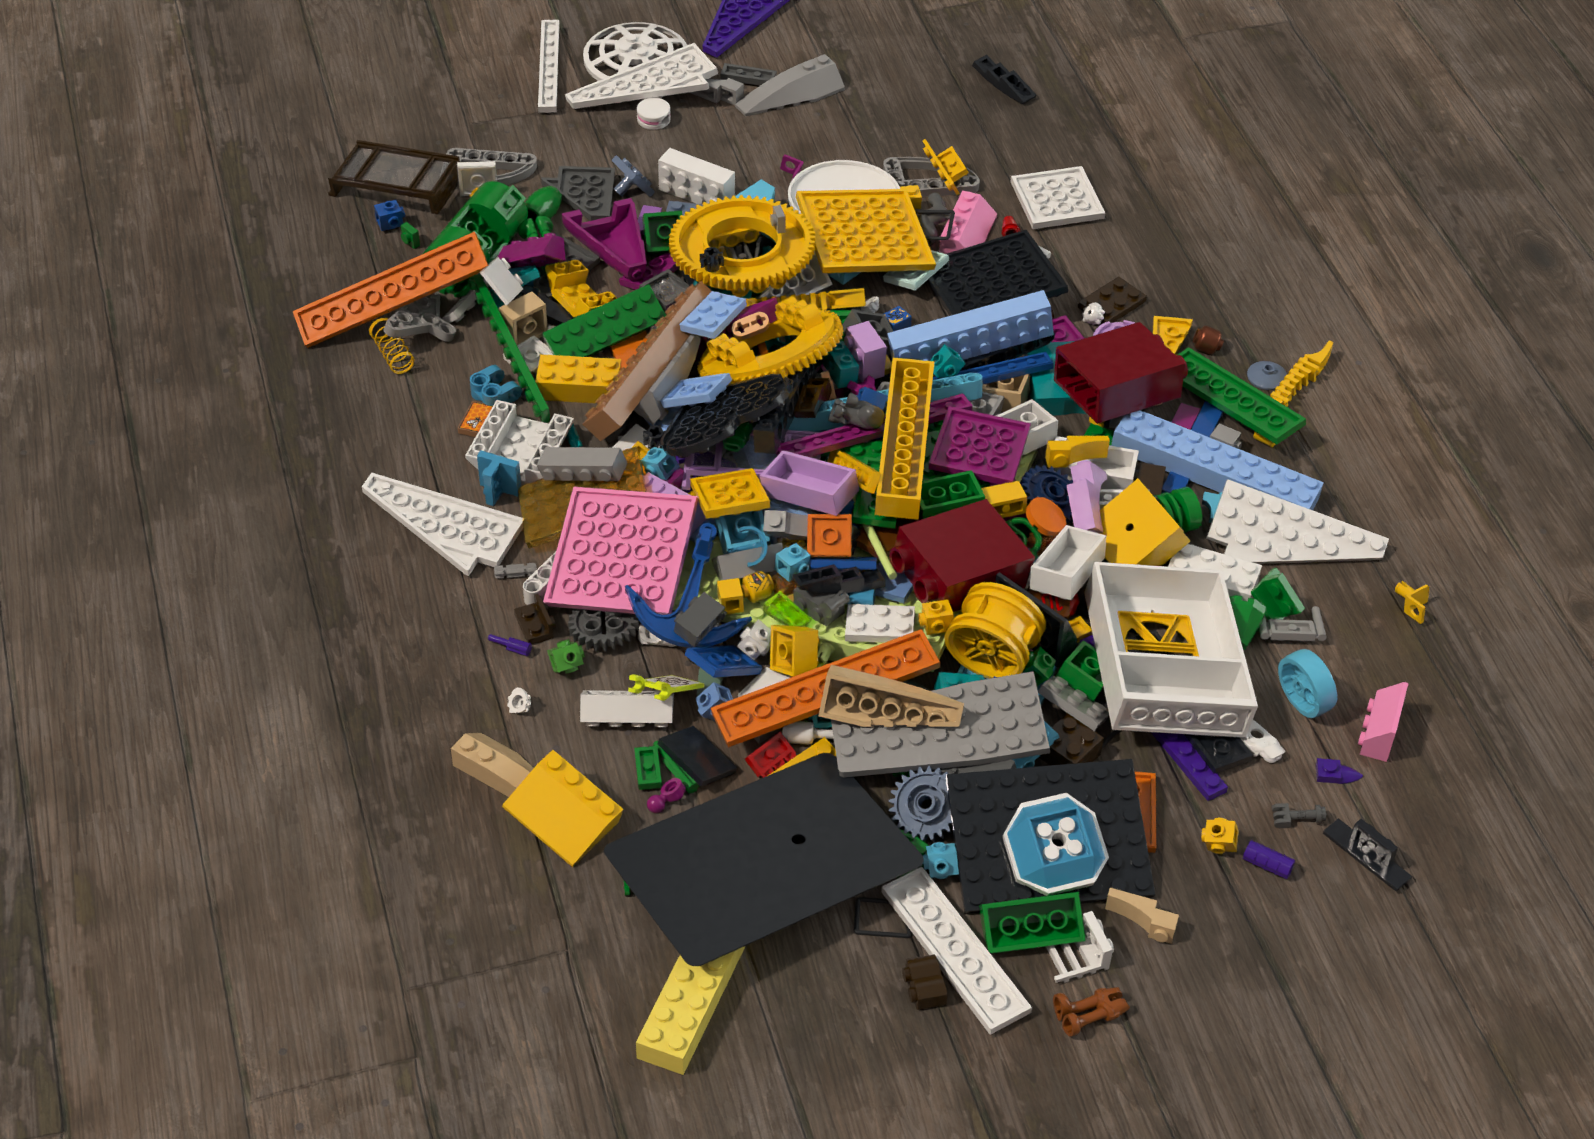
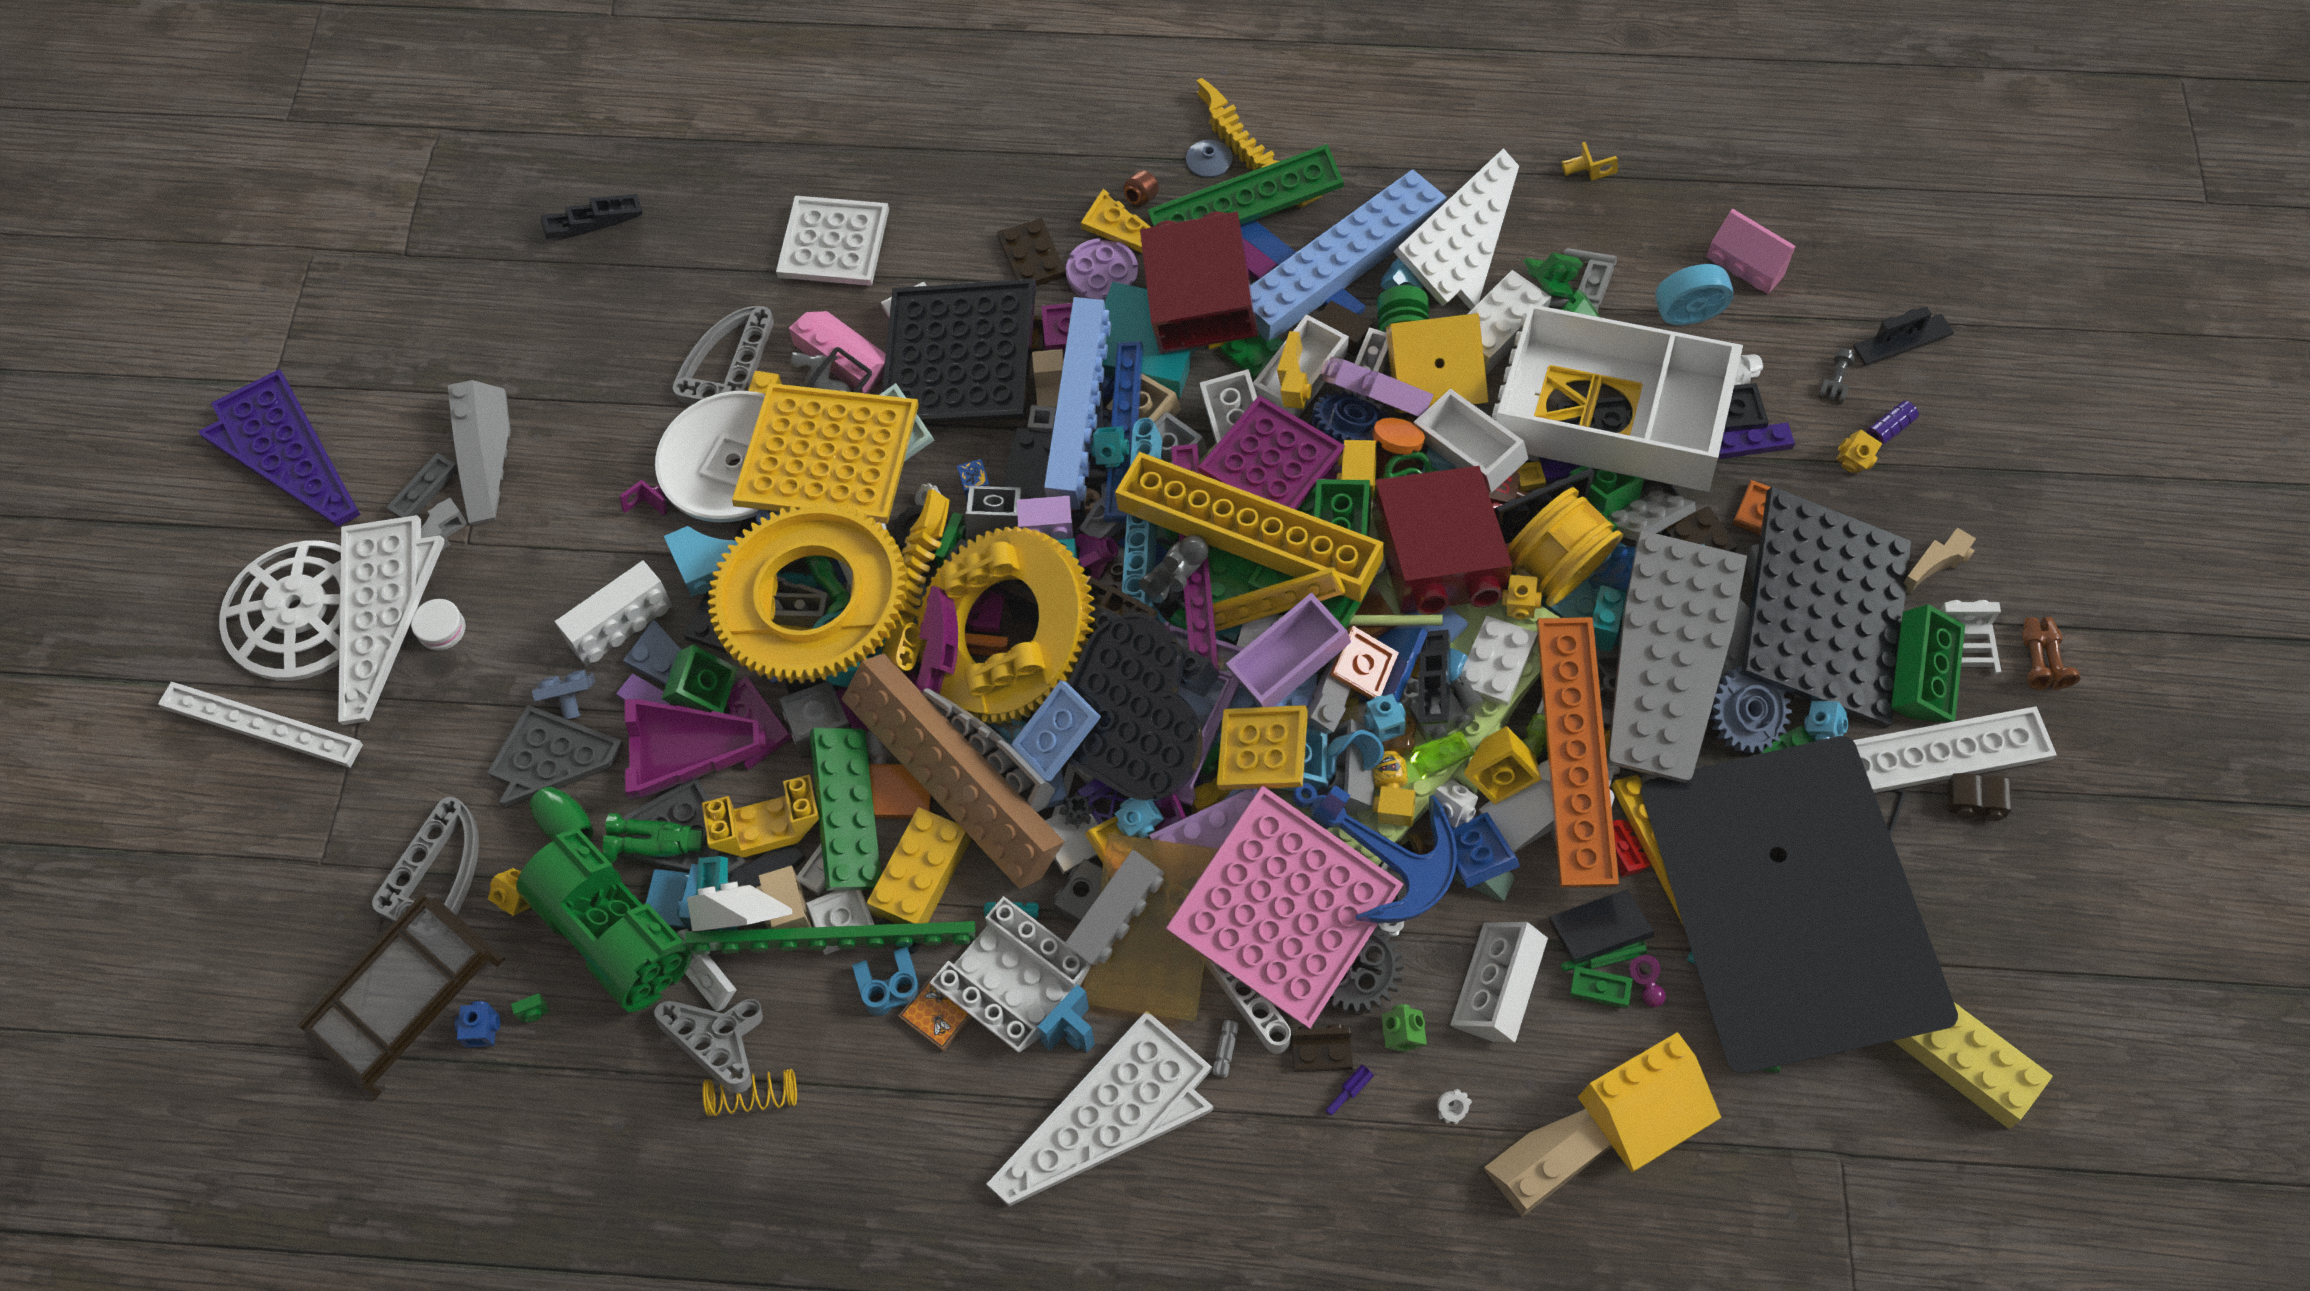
camera: 65 degrees left, 15 degrees up
orange plate [293,232,488,348] -> none
white tile [457,161,497,196] -> none
magenta slope [498,233,566,268] -> none
neon yellow flag [628,674,704,701] -> none
dark grey hinge [674,592,727,647] -> none
light blue plate [679,291,747,339] -> none
medium blue brick [695,682,733,722] -> none
black gear [700,247,724,272] -> none
light nougat beam [732,312,770,340] -> none
light grey plate [770,205,786,234] -> none
tan wedge [819,665,964,727] -> none
blue brick [857,387,888,413] -> none
yellow bracket [922,139,969,195] -> none
red cone [1001,216,1020,236] -> none
dark azure piece [1002,793,1109,896] -> none
white animal [1082,302,1105,325] -> none
light grey brick [1210,423,1242,449] -> none
dark purple plate [1316,758,1363,784] -> none

